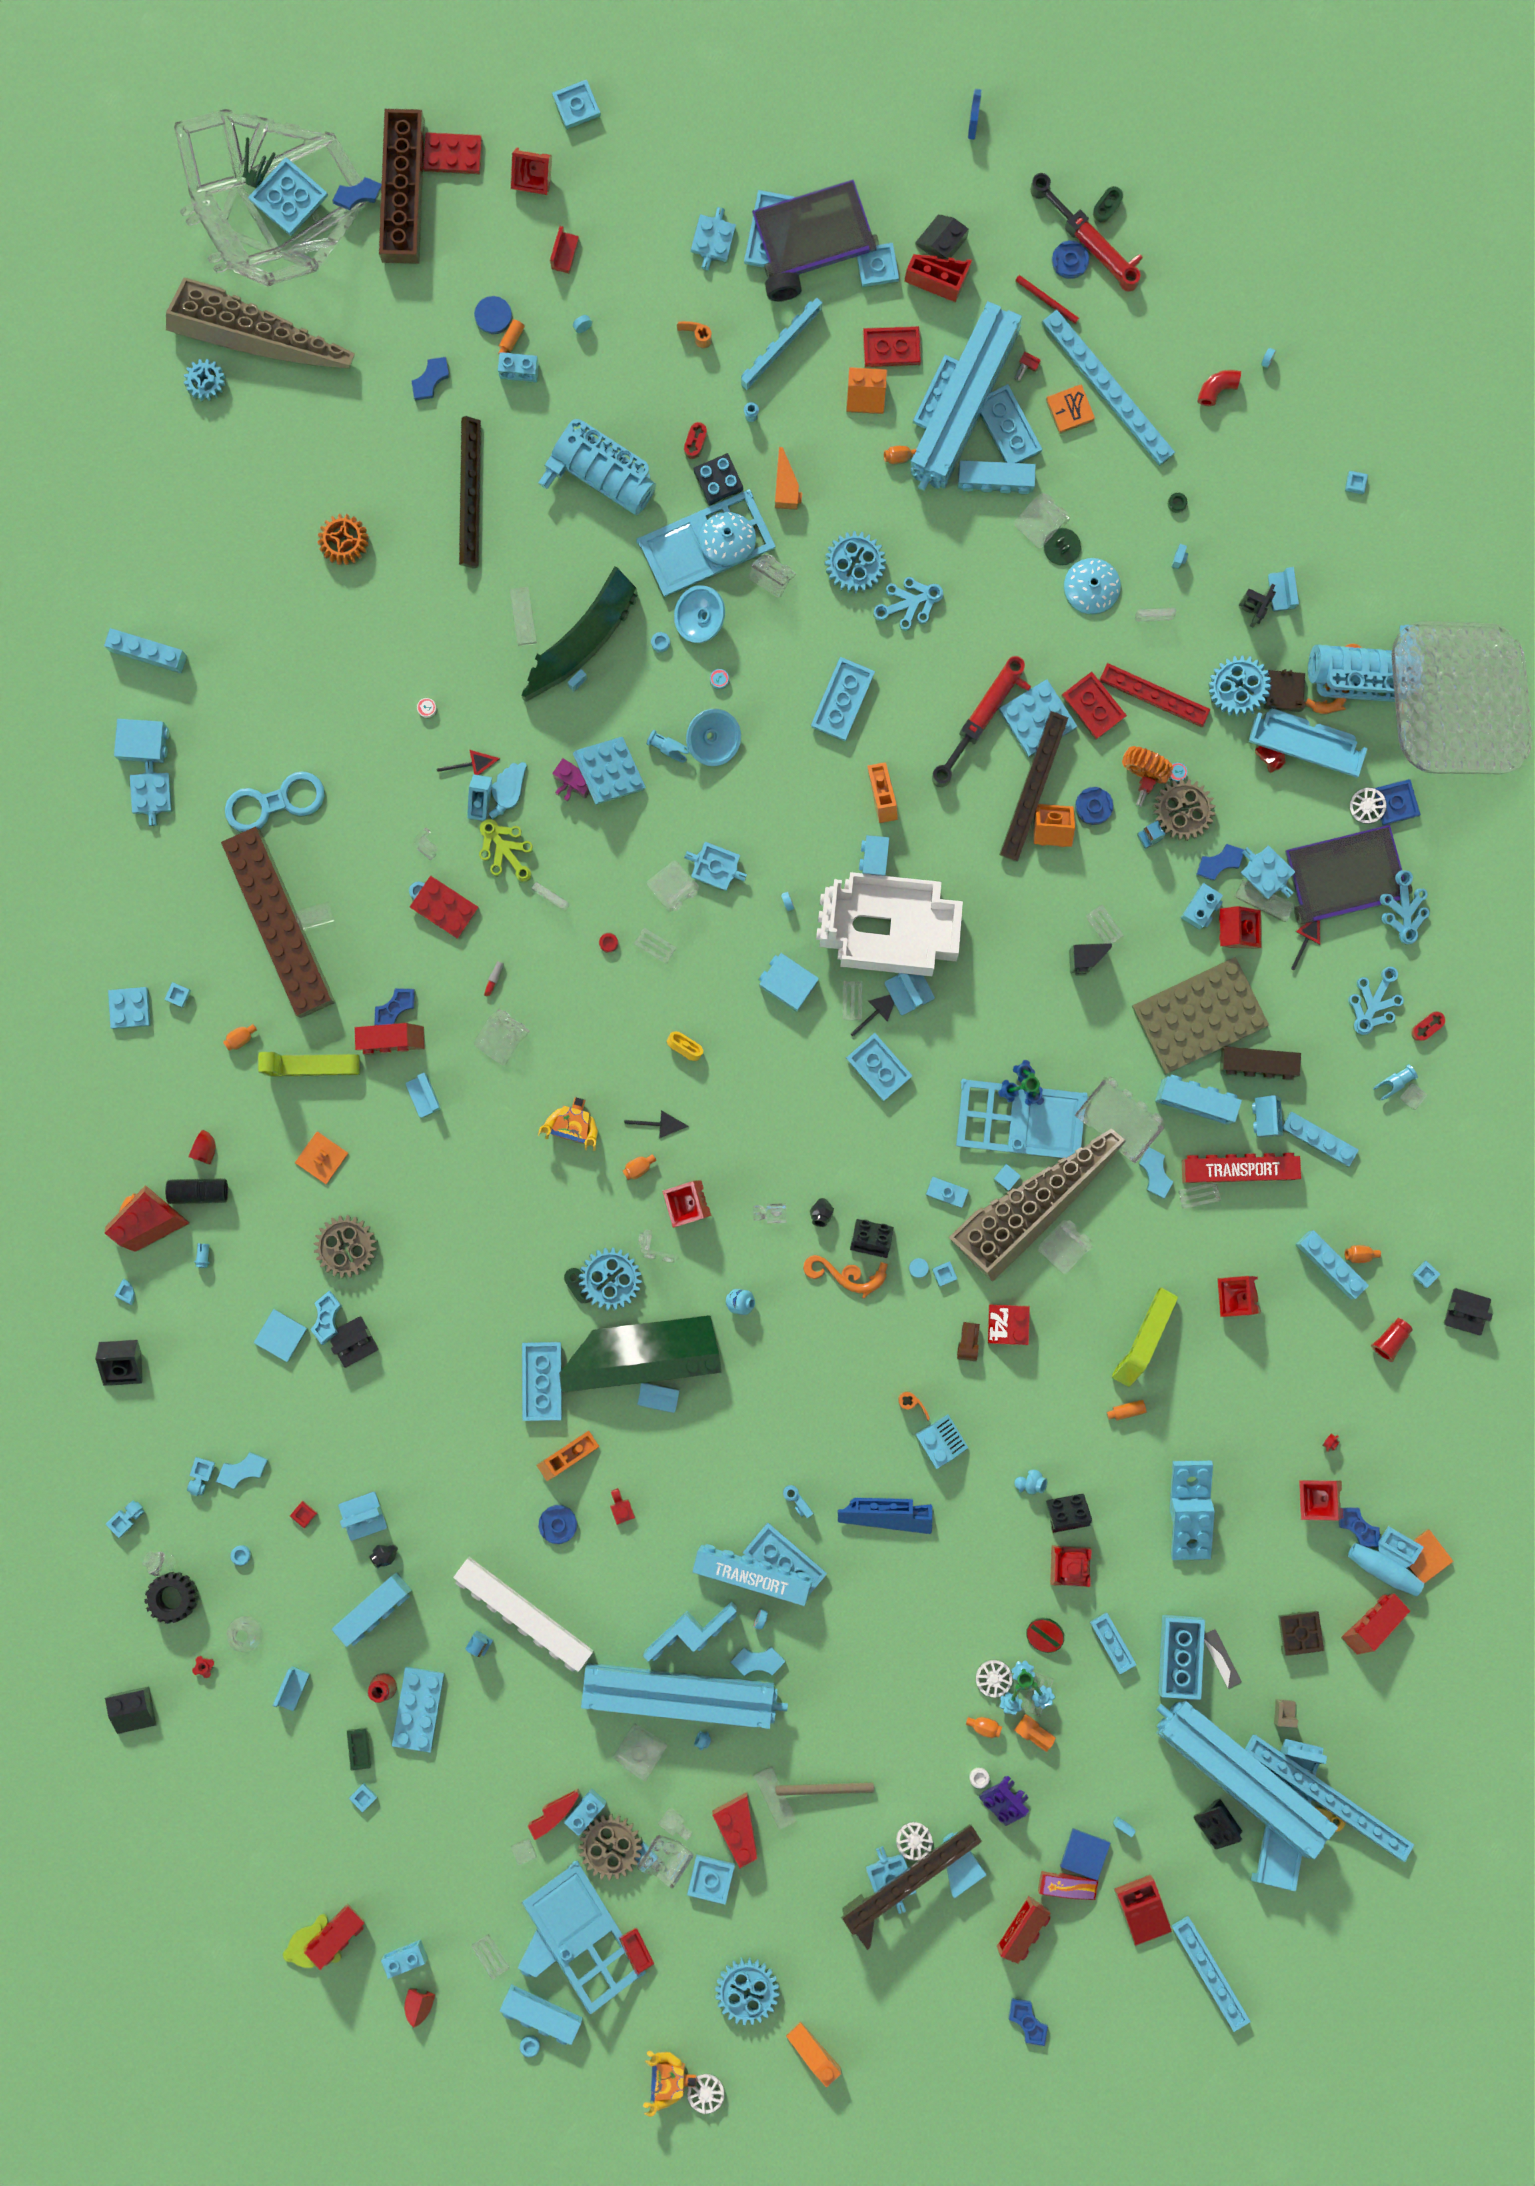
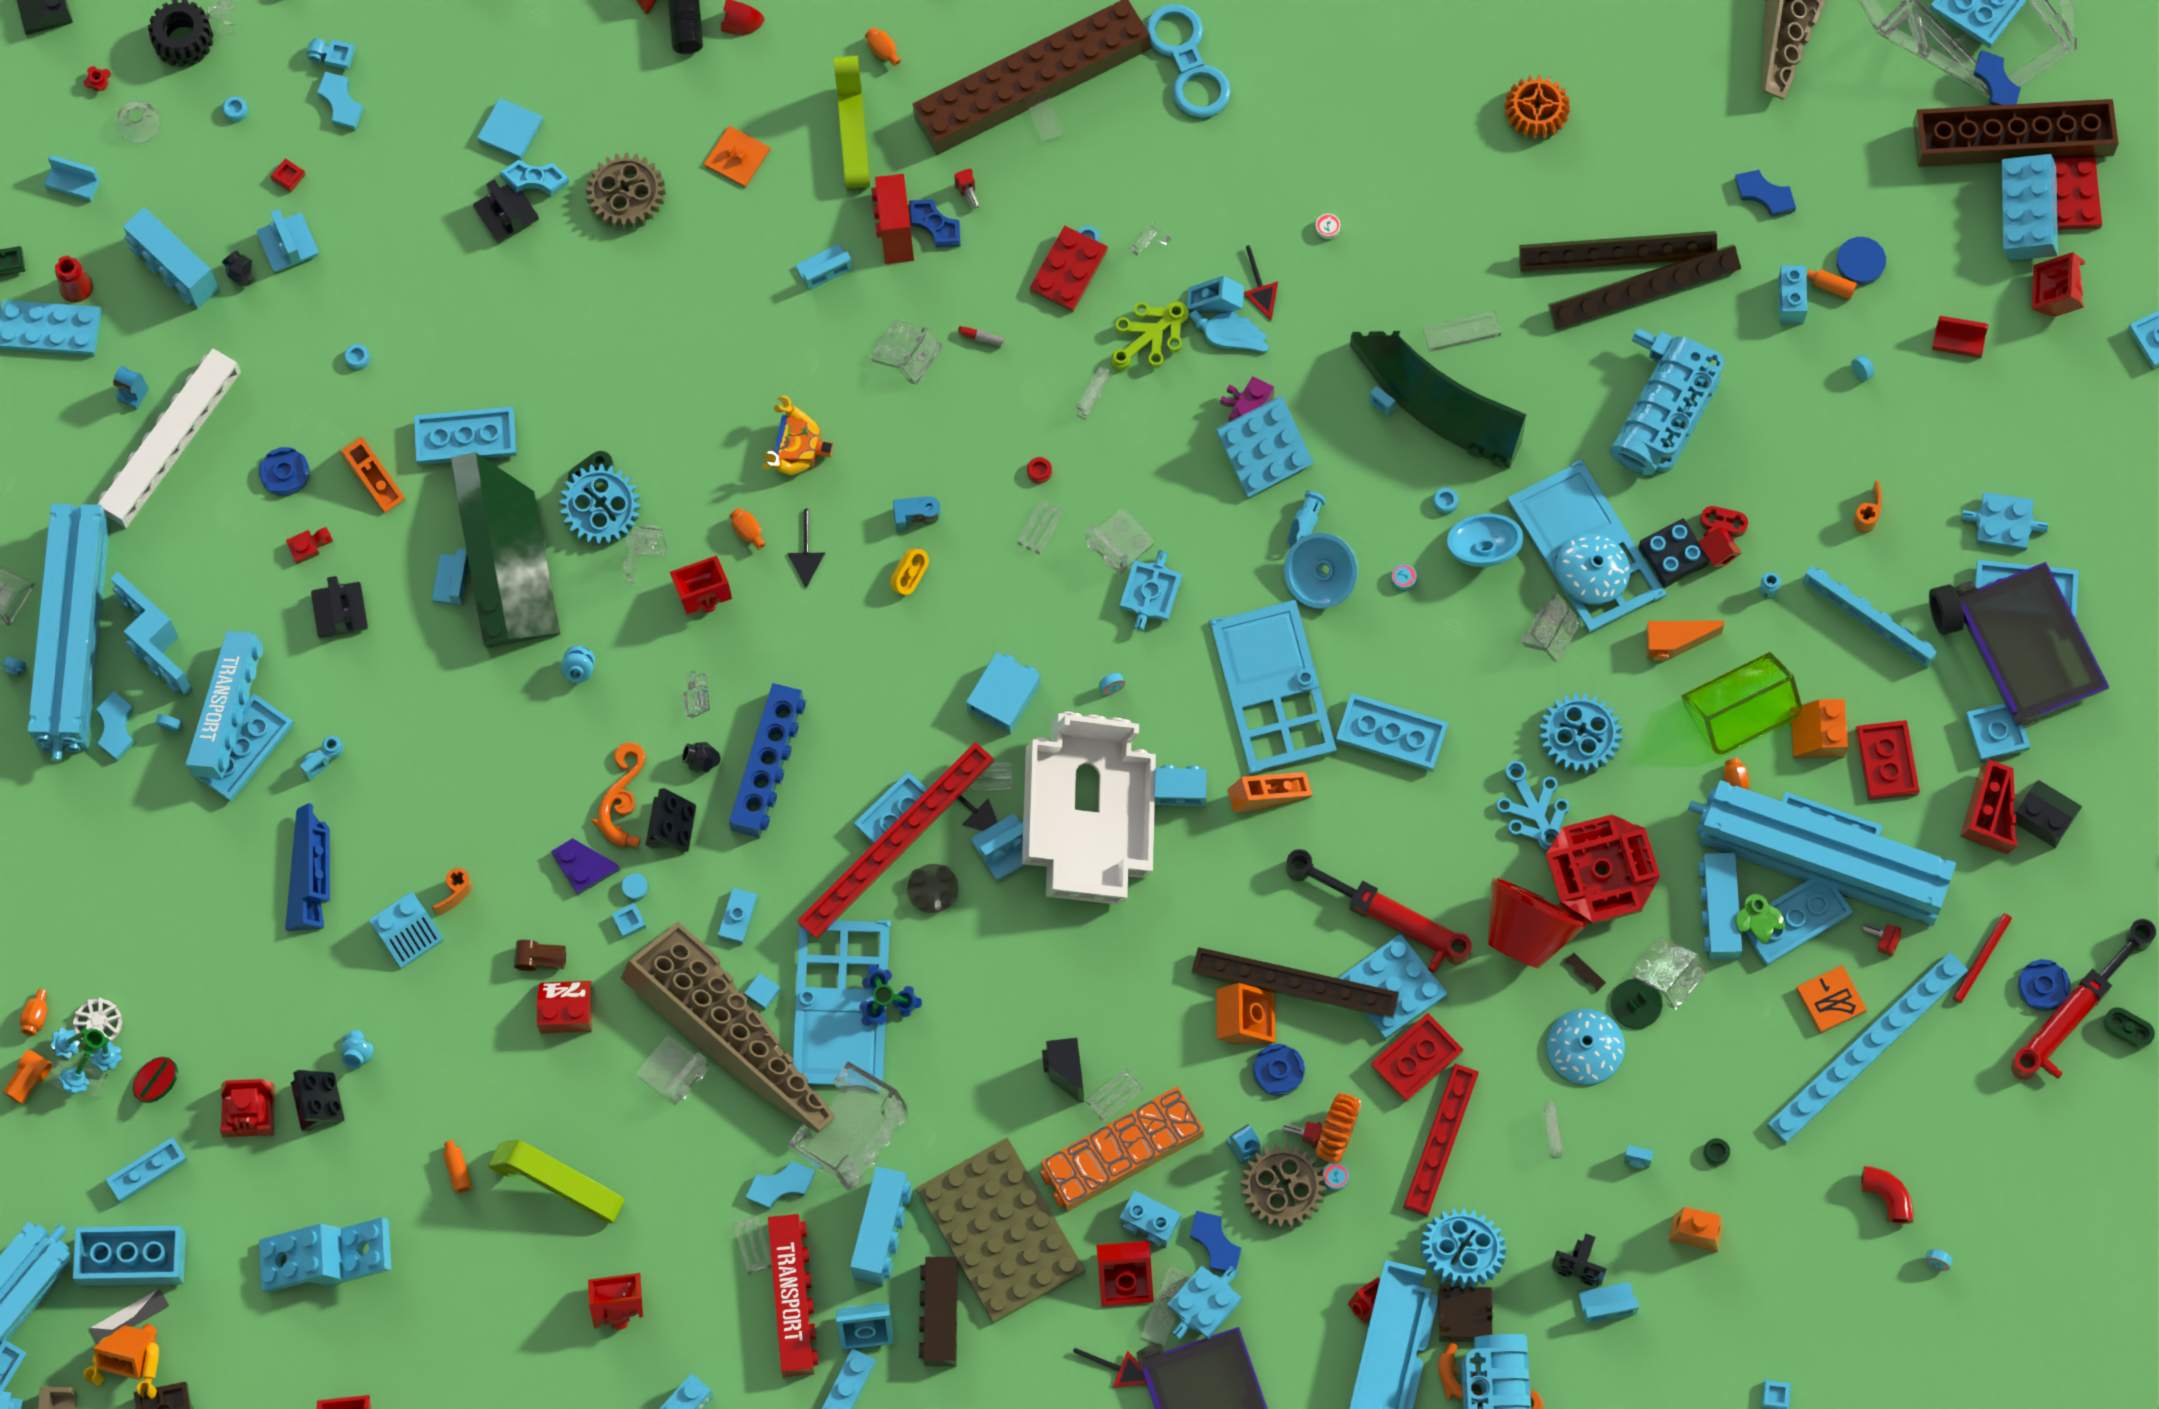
camera: 90 degrees right, 15 degrees down
medium azure pin [194,1243,210,1268] -> none
none -> orange torso [83,1324,159,1399]
none -> black bracket [311,576,368,638]
none -> medium azure tile [344,344,370,370]
none -> dark purple wing [551,838,620,895]
none -> blue brick [729,683,806,838]
none -> red plate [797,742,994,940]
none -> dark azure leg [893,497,940,531]
none -> clear smoke dish [907,864,958,913]
none -> red piece [954,168,980,209]
none -> orange brick [1039,1086,1204,1212]
none -> medium azure door [1209,600,1337,775]
none -> red cone [1488,878,1587,969]
none -> red piece [1545,814,1660,925]
none -> dark brown plate [1548,244,1741,329]
none -> dark brown piece [1565,953,1606,992]
none -> orange torso [1668,1207,1723,1252]
none -> clear neon green windscreen [1681,652,1802,754]
none -> red brick [1698,527,1742,568]
none -> bright green plate [1735,894,1785,944]
none -> medium azure brick [2002,154,2058,261]

